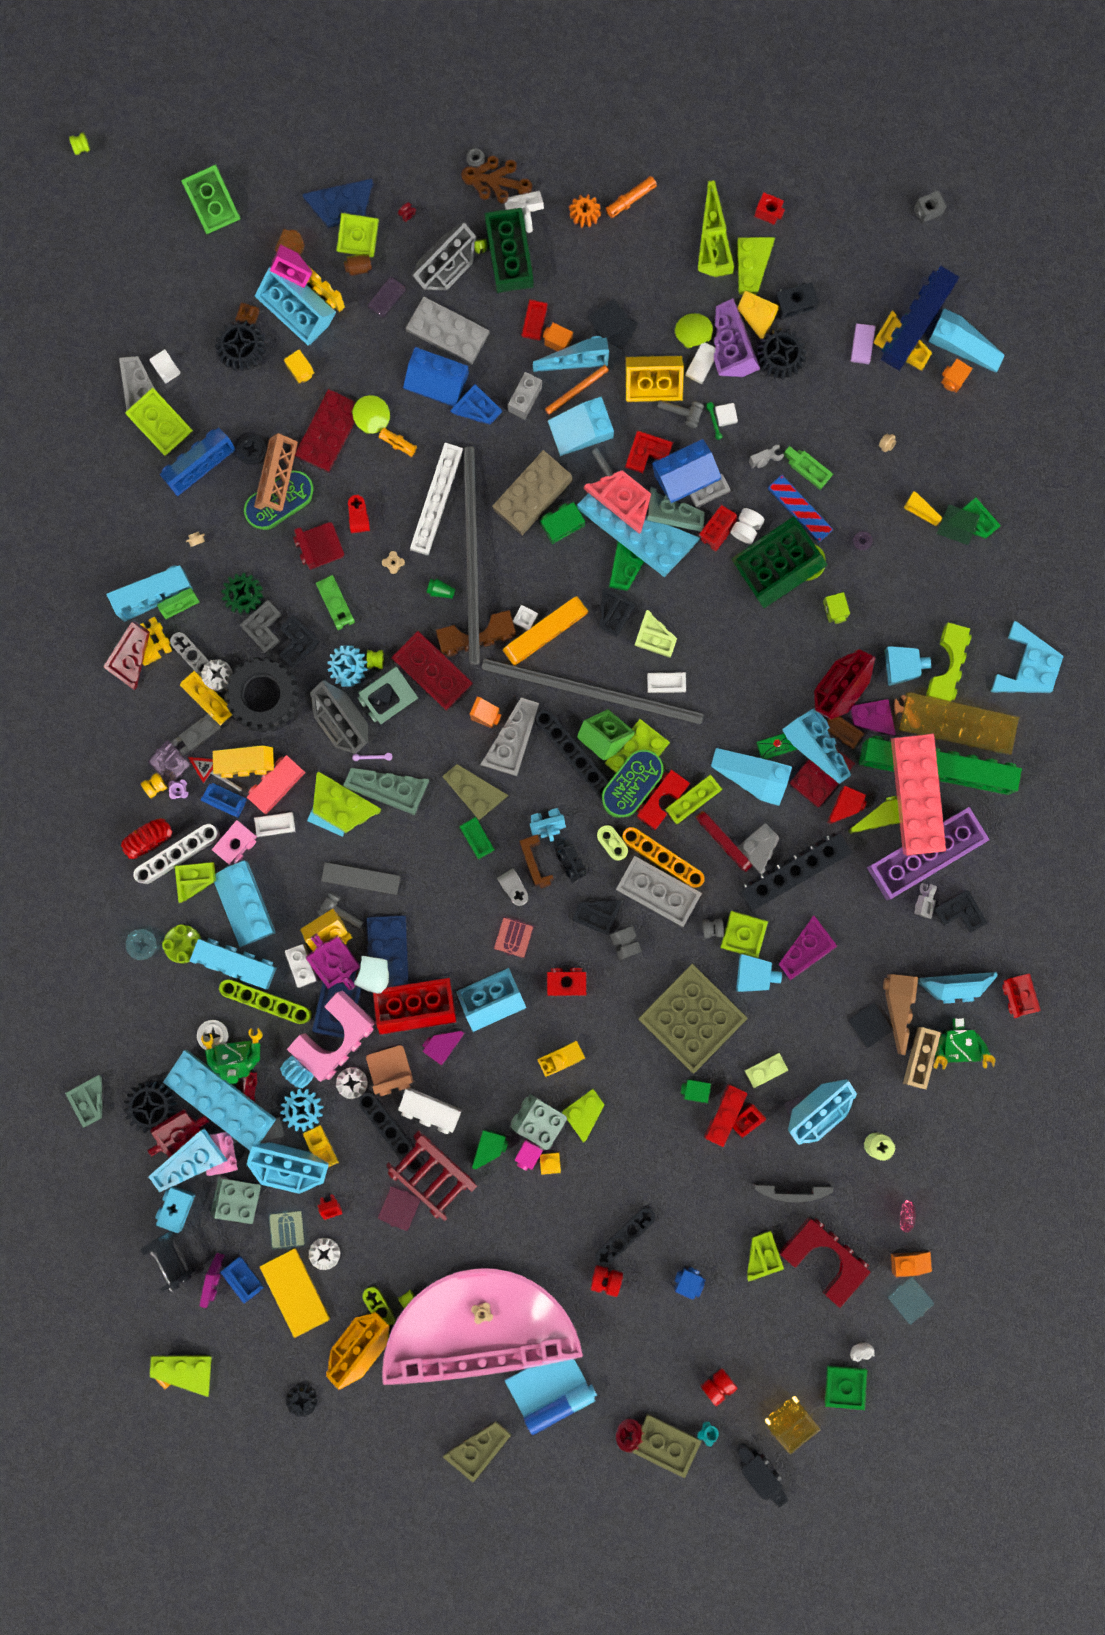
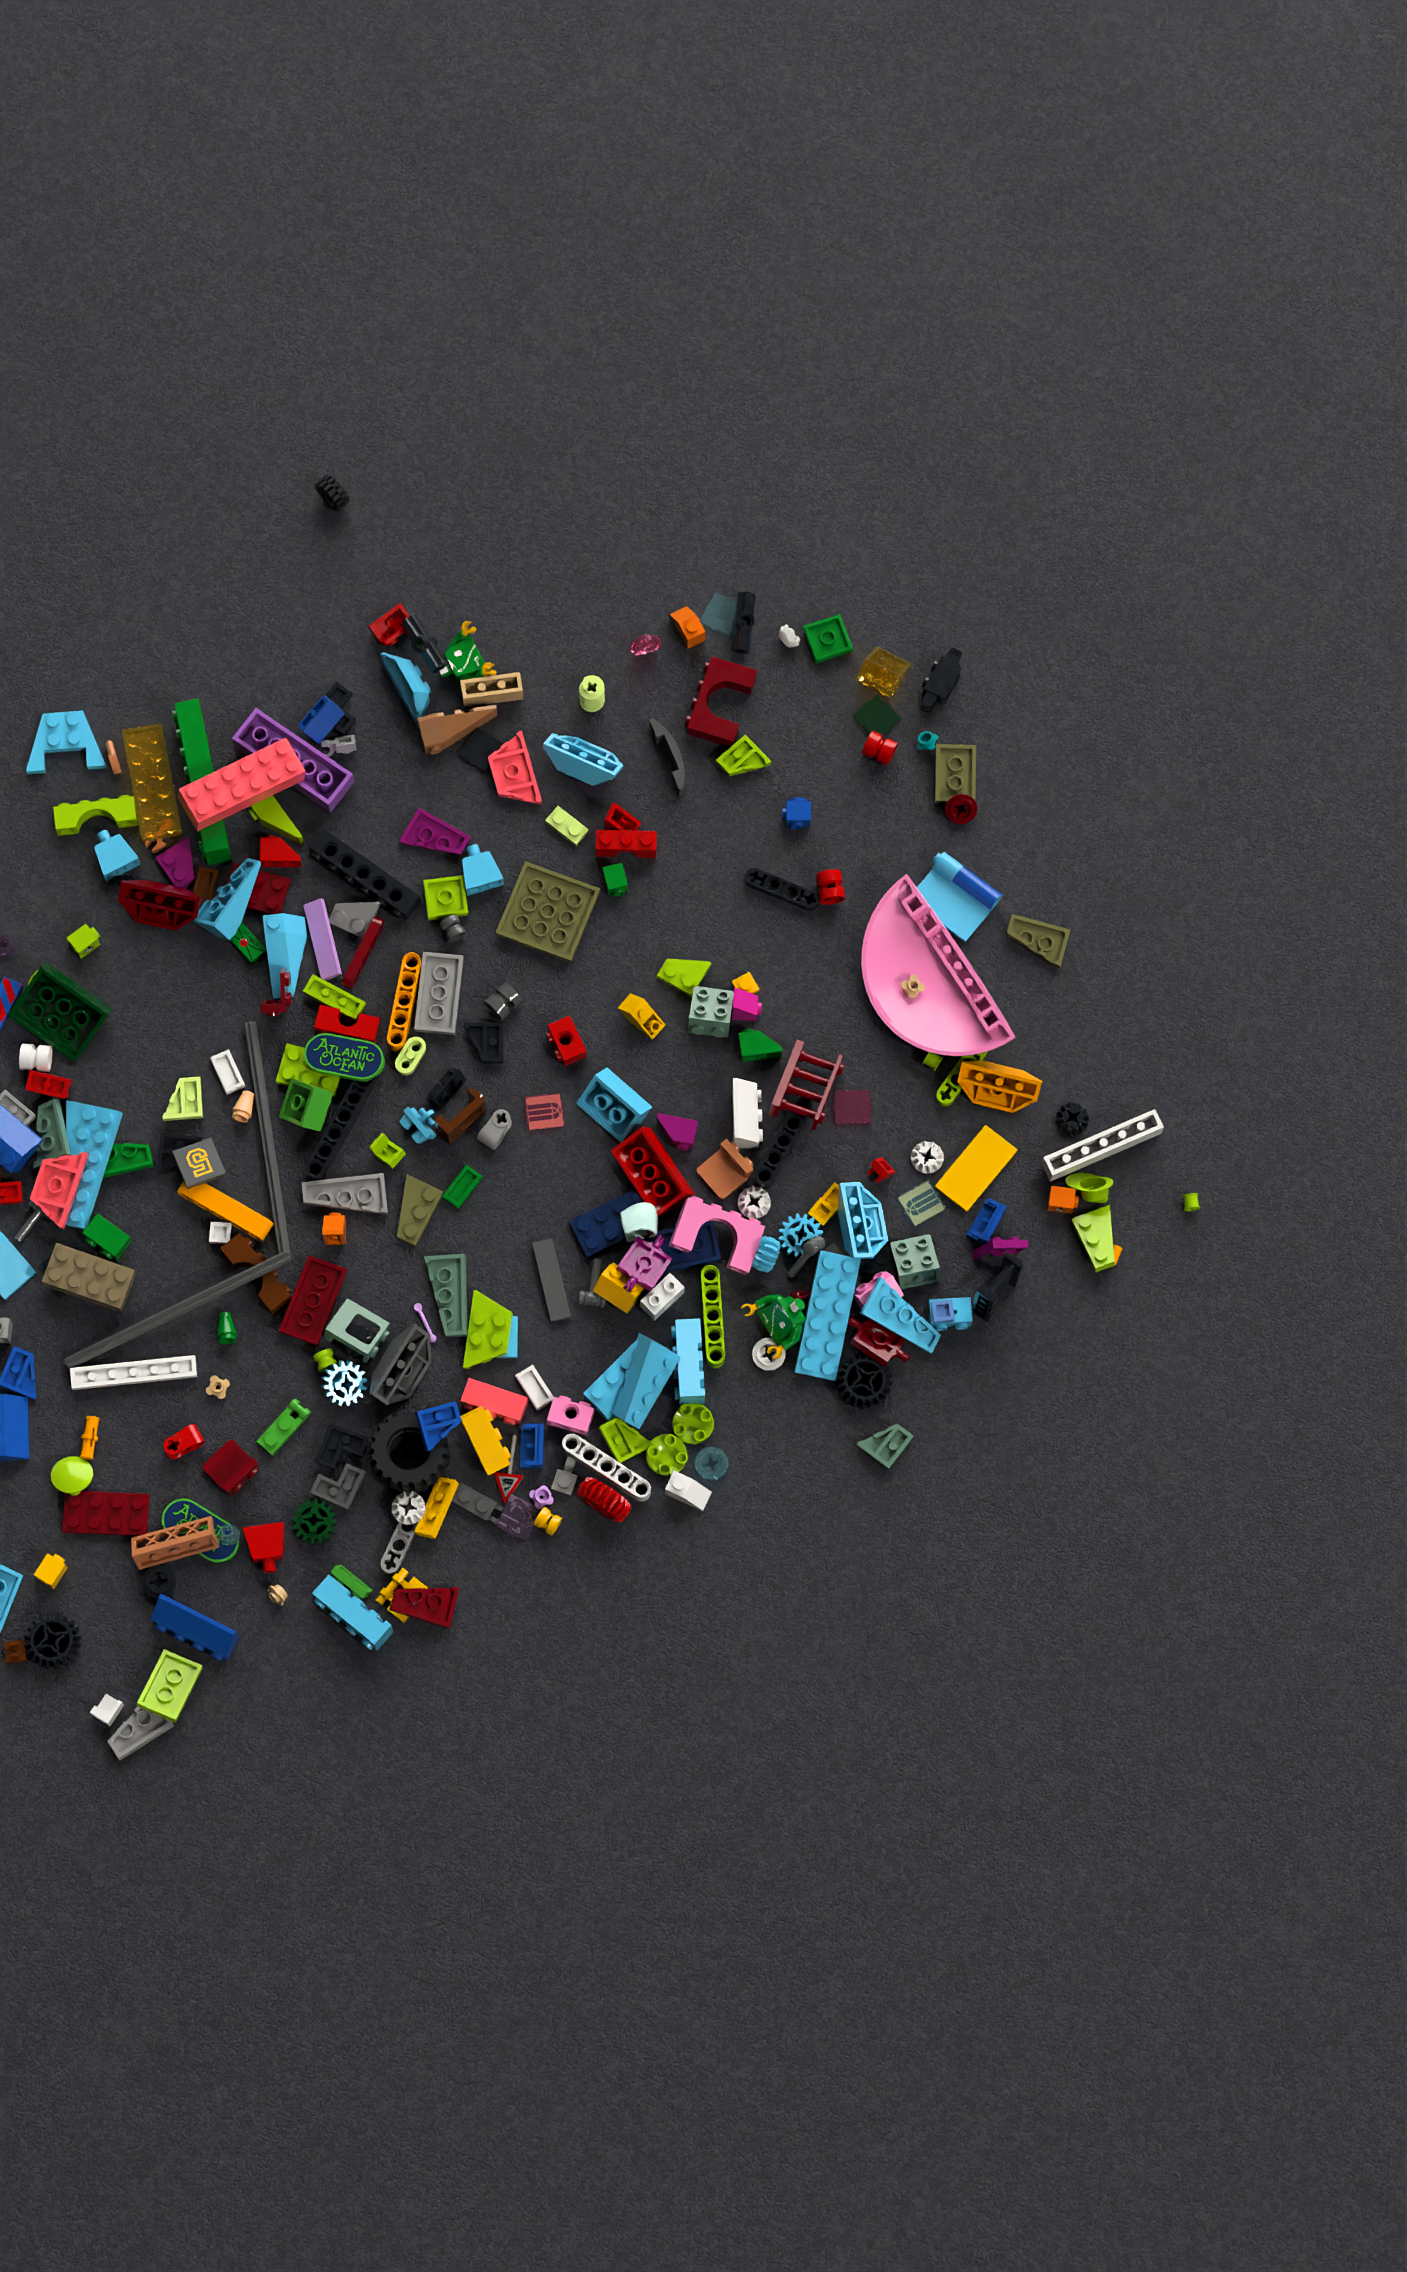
camera: 115 degrees left, 10 degrees down
none -> nougat bar [105,741,122,775]
none -> dark grey tile [172,1138,226,1189]
none -> clear light blue cone [219,1524,240,1546]
none -> light nougat cone [232,1091,254,1123]
none -> red torso [243,1522,285,1573]
none -> dark red bracket [261,967,292,1016]
none -> blue hinge [298,695,345,744]
none -> lavender tile [303,898,342,981]
none -> lime bracket [369,1133,406,1169]
none -> black piece [401,614,447,673]
none -> blue wing [415,1401,461,1452]
none -> coral wing [488,731,542,804]
none -> light grey plate [551,1456,578,1496]
none -> medium azure wedge [612,1333,681,1429]
none -> lime dish [646,1434,688,1476]
none -> white slope [665,1471,712,1511]
none -> black piece [731,592,756,654]
none -> dark grey piece [788,1236,825,1278]
none -> clear green piece [853,695,901,735]
none -> medium blue plate [931,1299,955,1324]
none -> white brick [1042,1109,1164,1182]
none -> orange brick [1047,1186,1079,1214]
none -> lime piece [1065,1173,1113,1203]
none -> lime axle [1182,1193,1200,1212]

